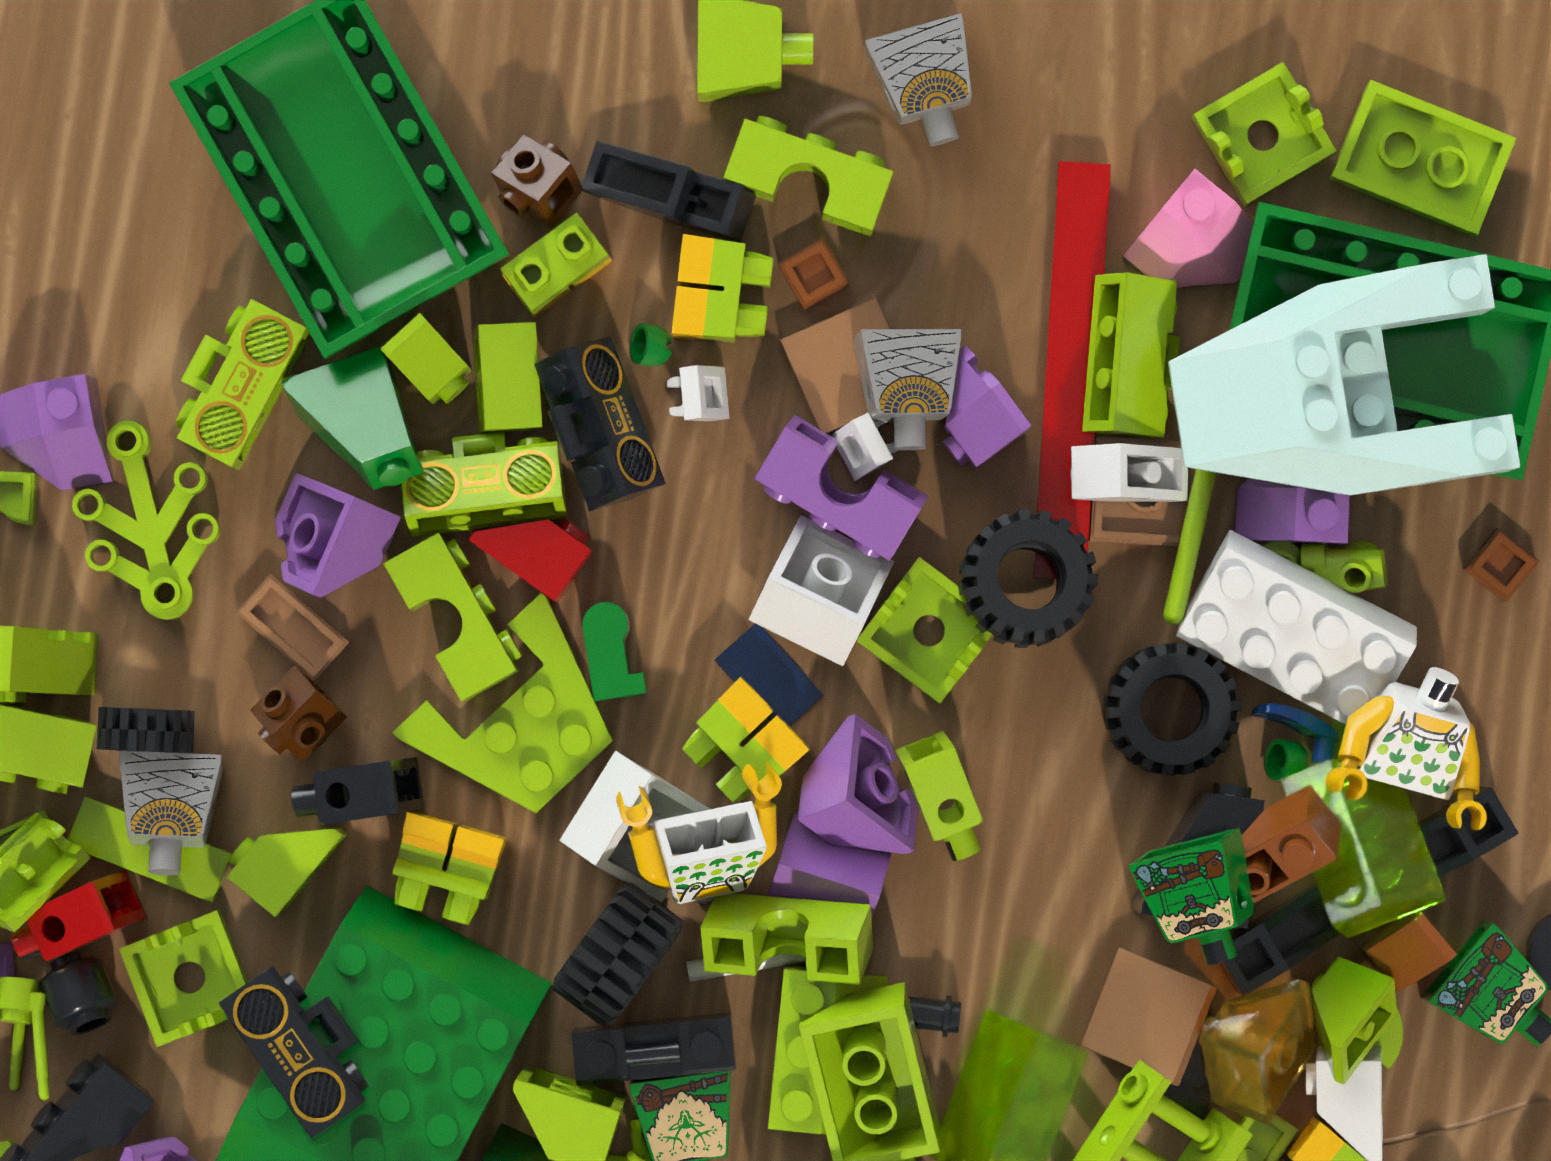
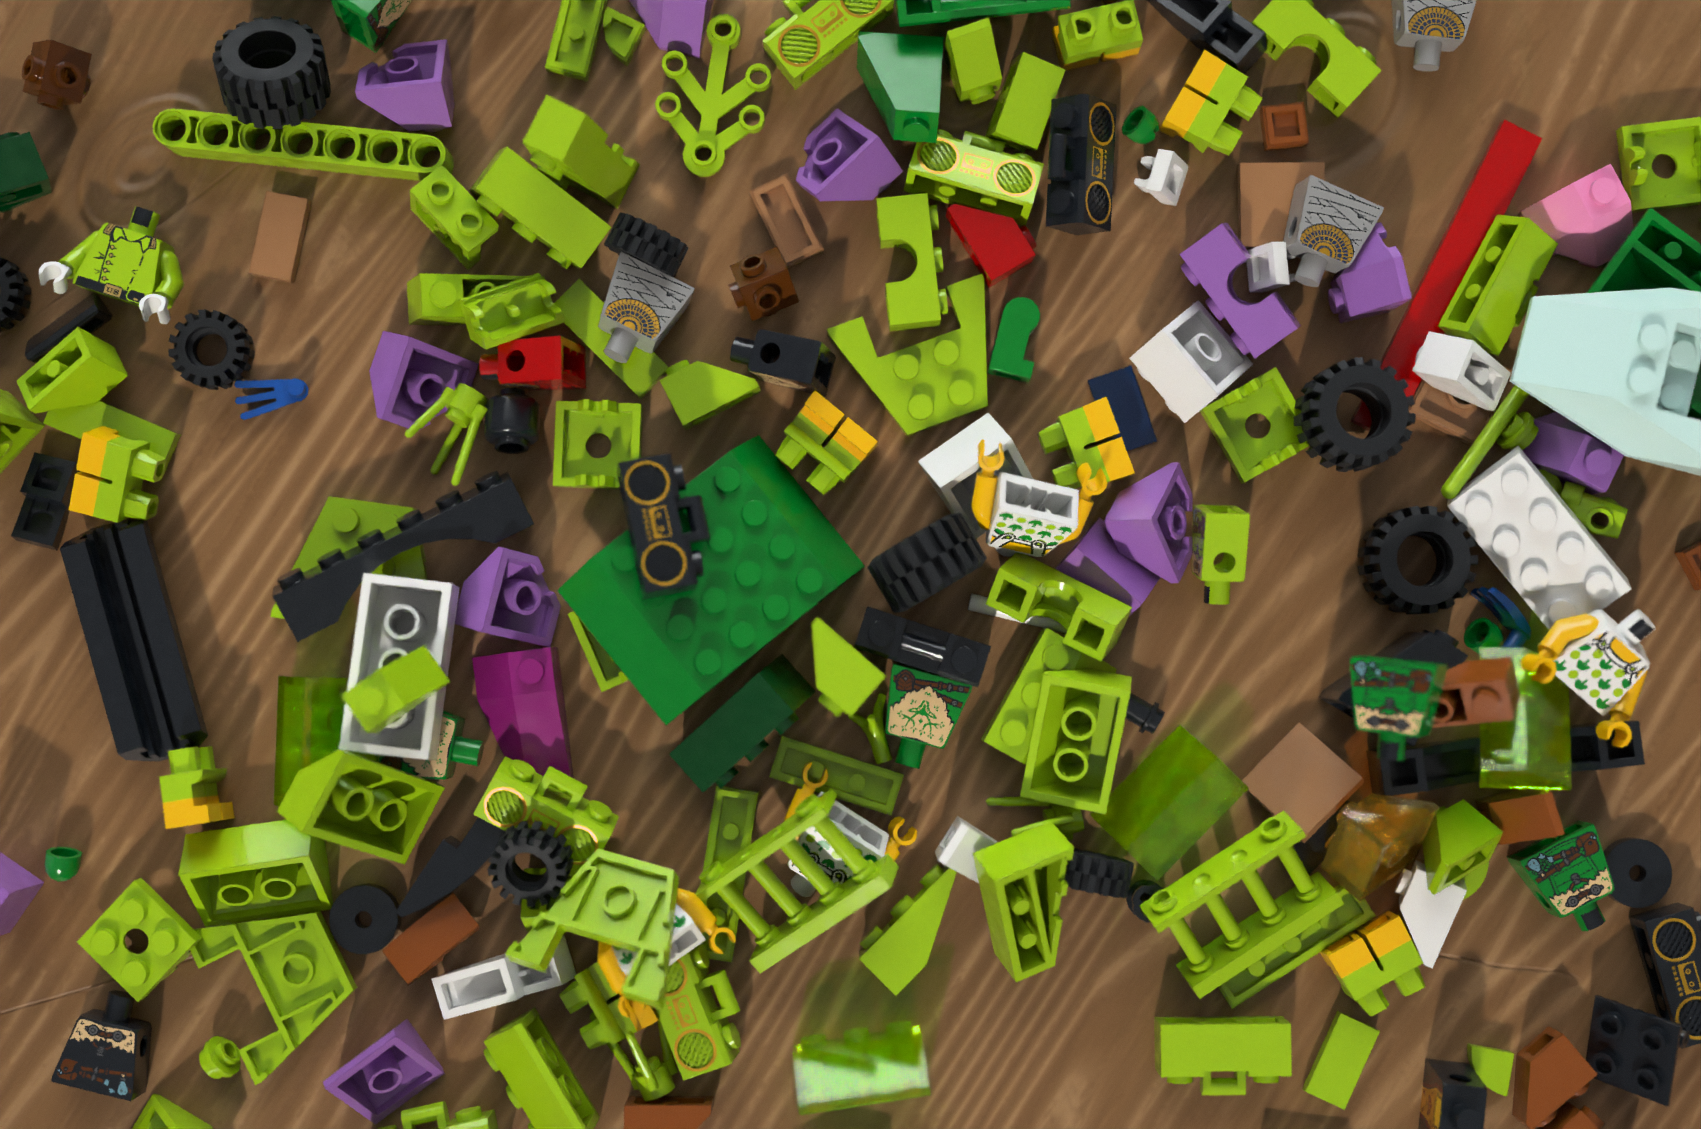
camera: 25 degrees right, 0 degrees up
none -> lime plate [1496,412,1538,450]

